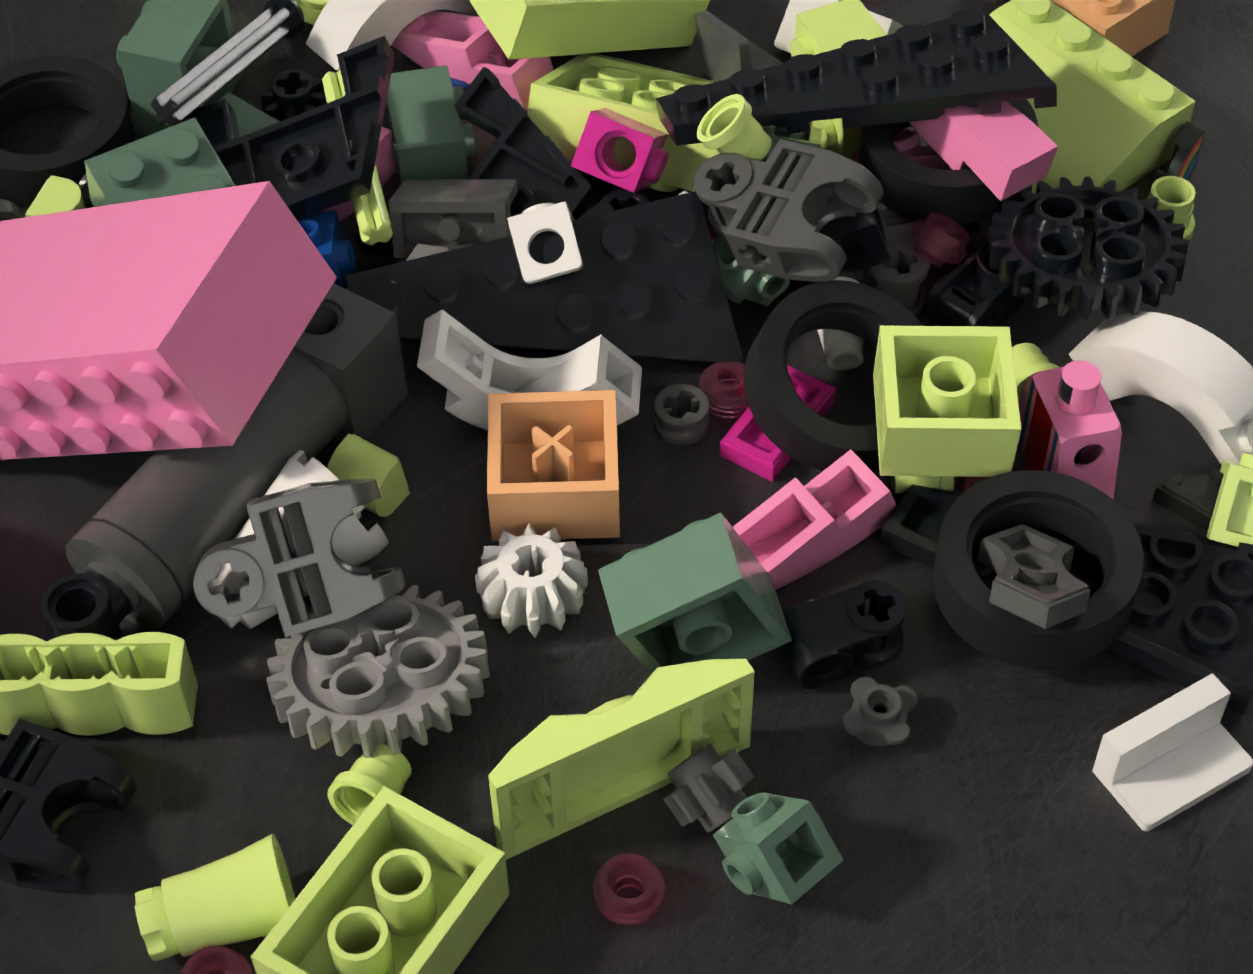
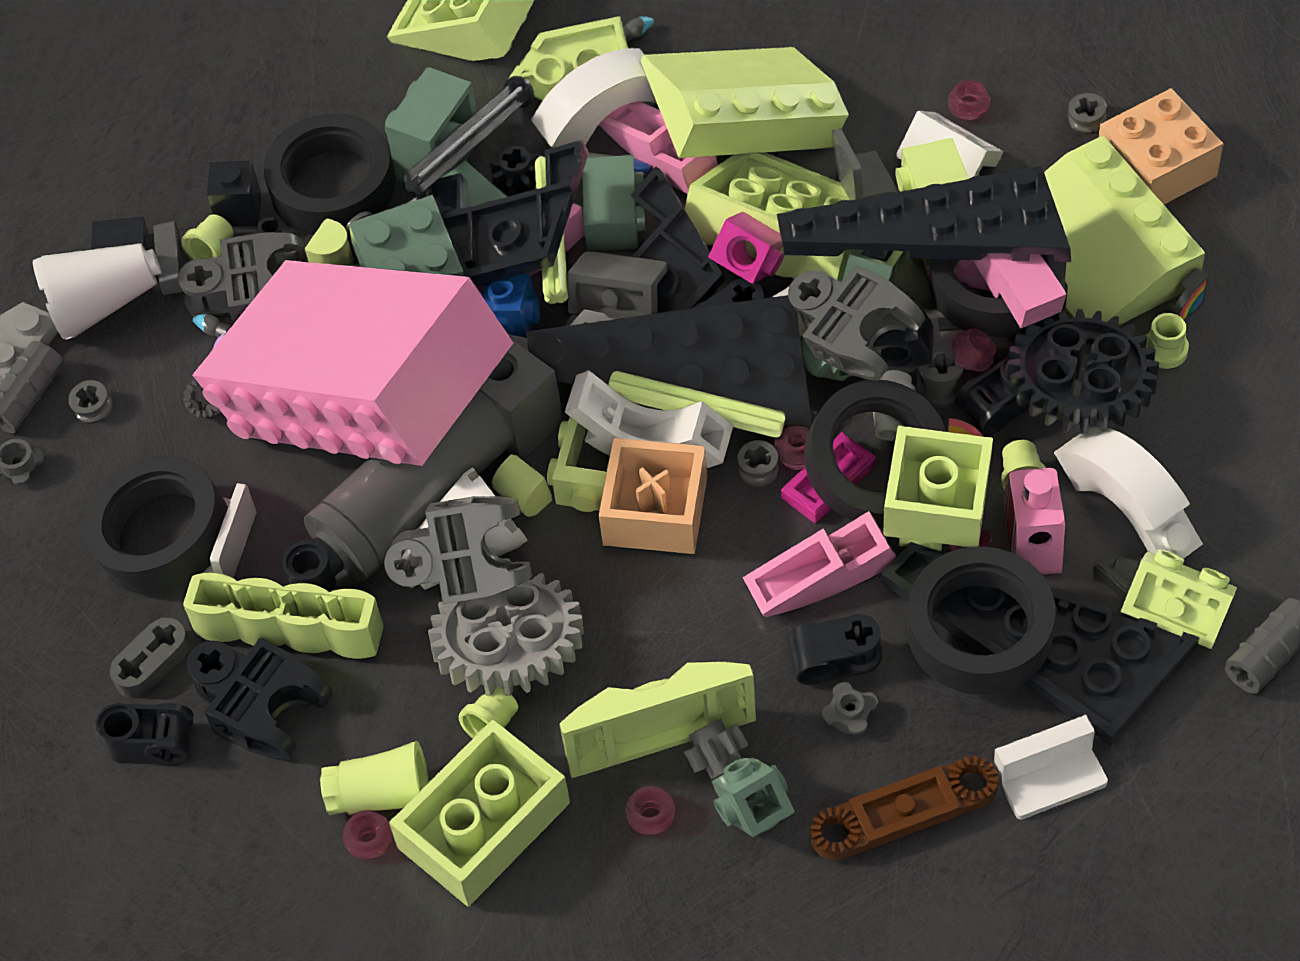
camera: 15 degrees right, 5 degrees up
white gear [475,523,588,638] -> none
white bracket [507,201,583,284] -> none
sand green brick [598,512,792,674] -> none
yellowish green piece [697,94,772,161] -> none
dark grey tile [977,524,1091,629] -> none
none -> yellowish green bracket [547,417,607,512]
none -> yellowish green axle [608,371,786,438]
none -> reddish brown plate [810,755,999,860]

